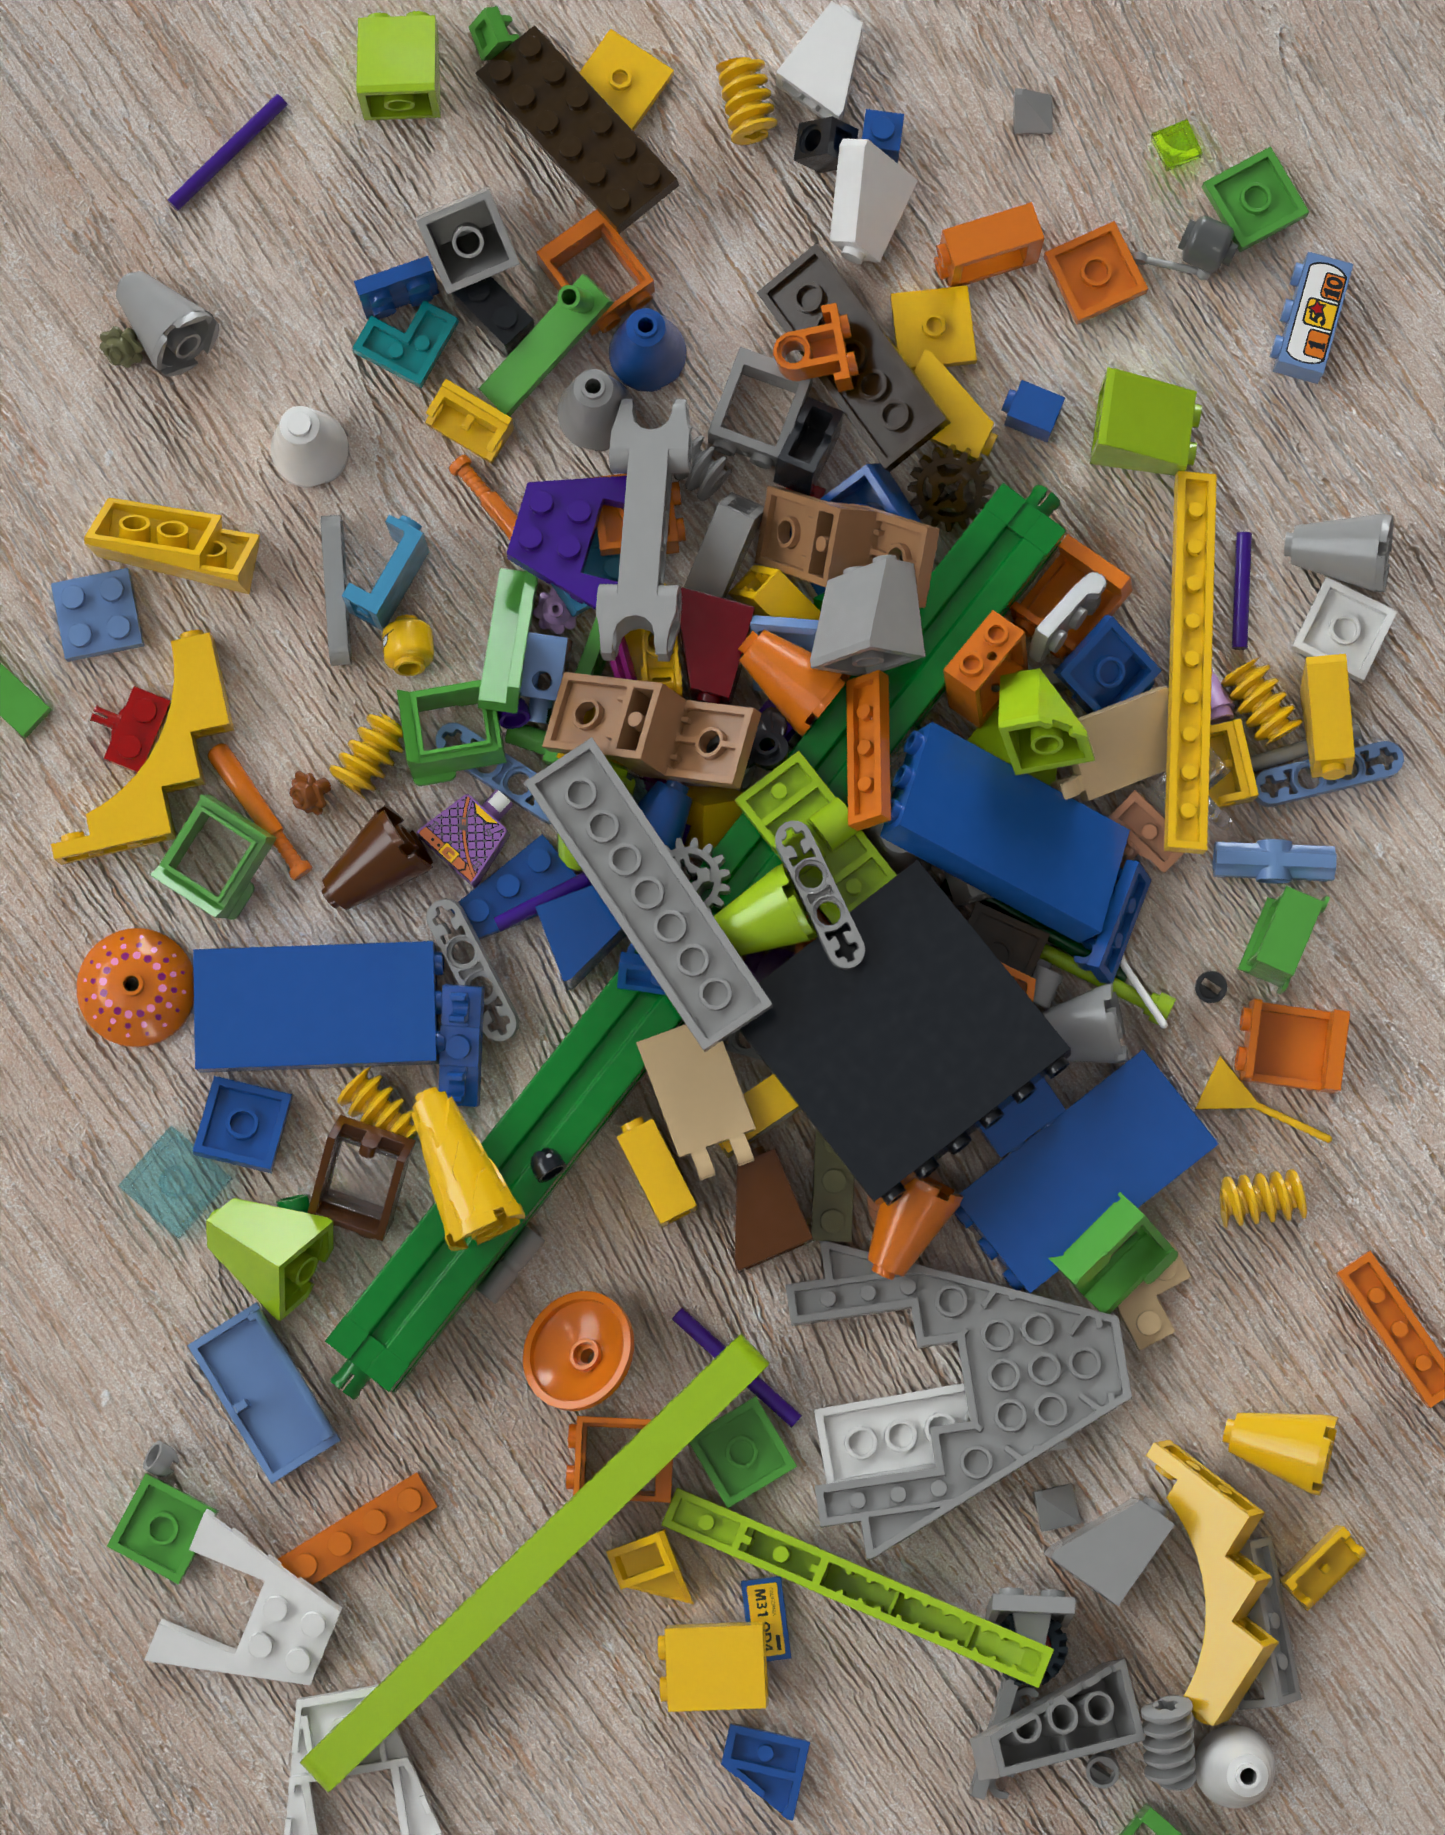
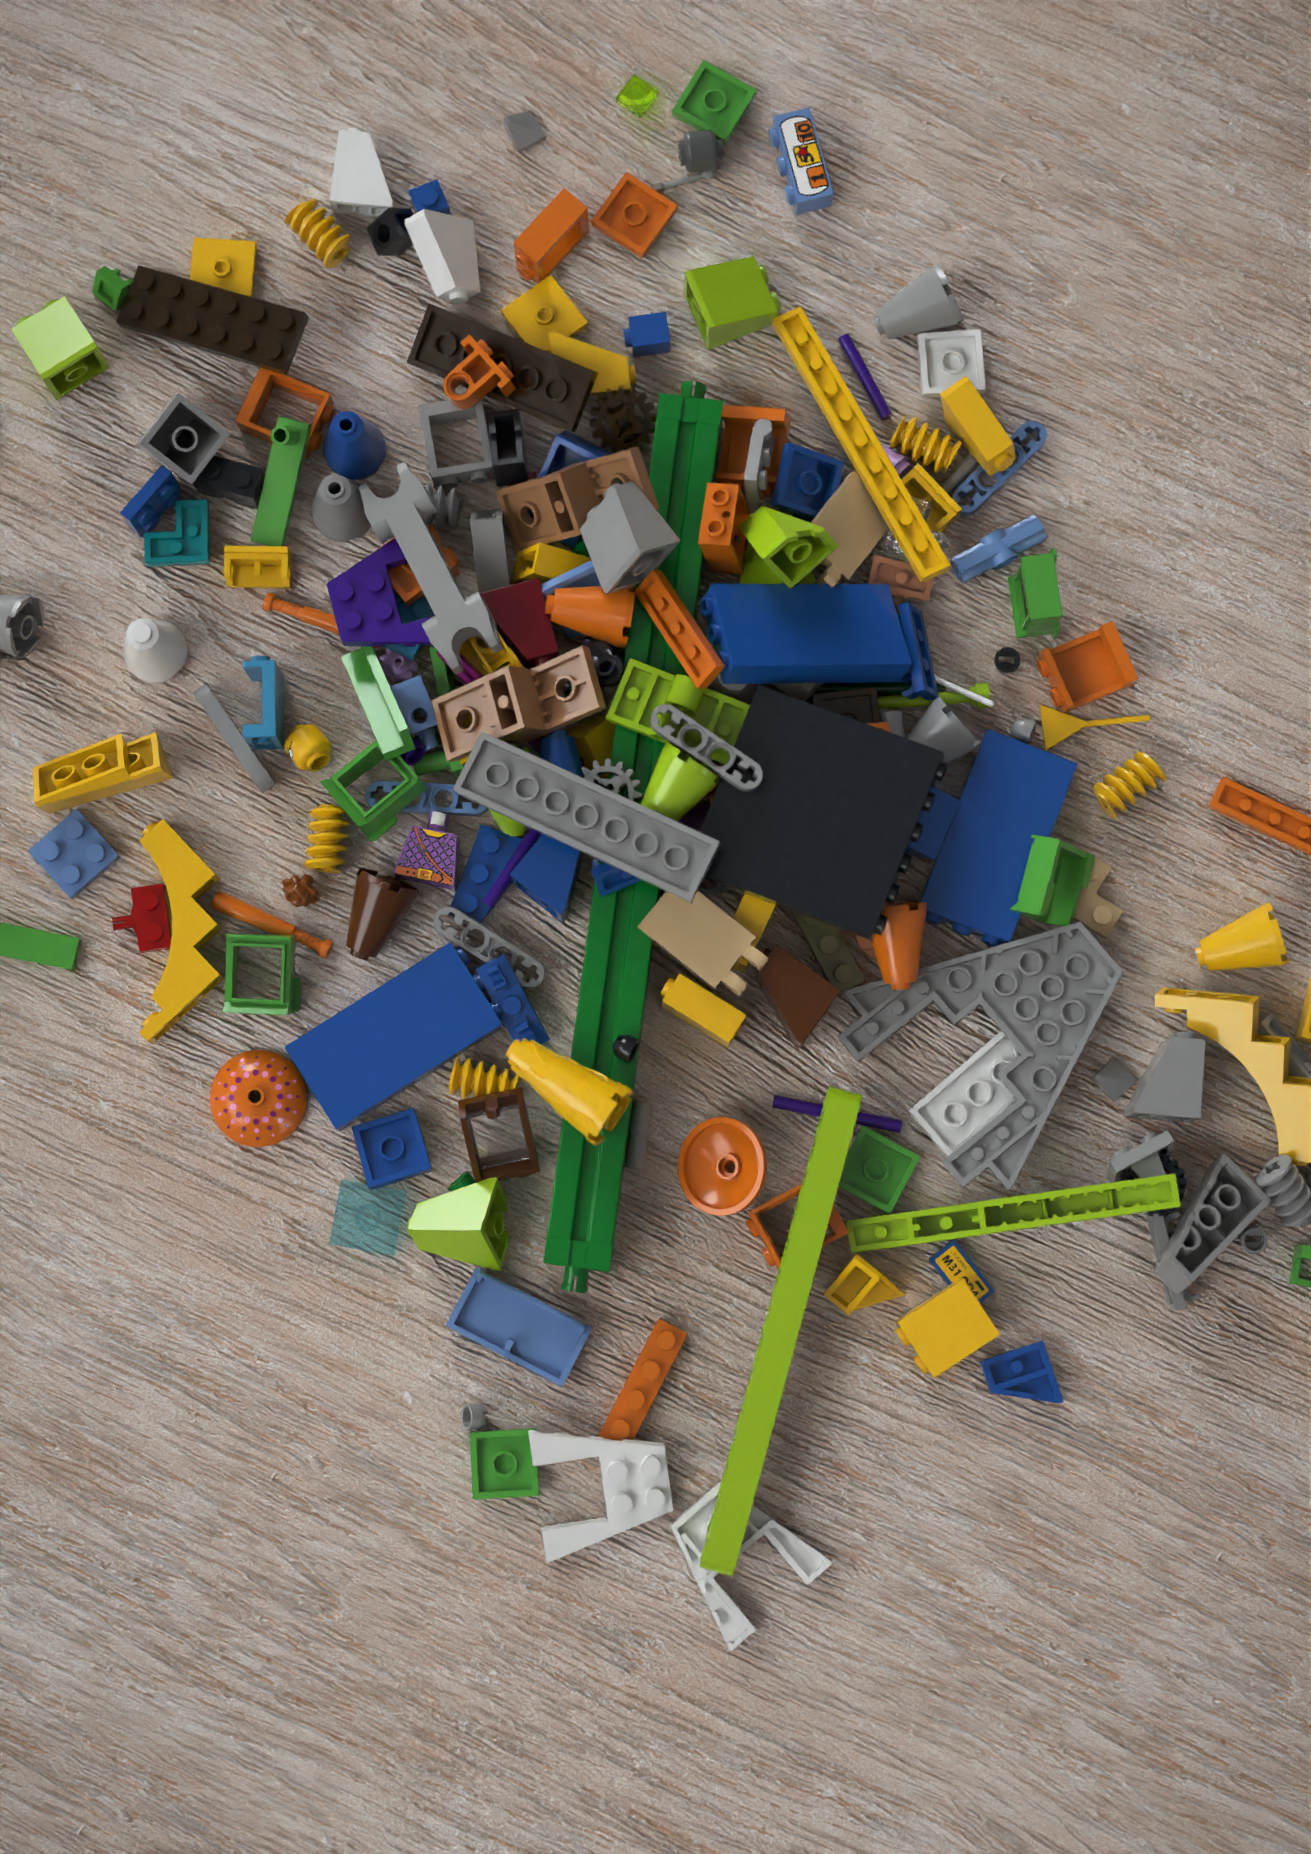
camera: 30 degrees left, 0 degrees up
none -> light grey hinge [1011,719,1037,745]

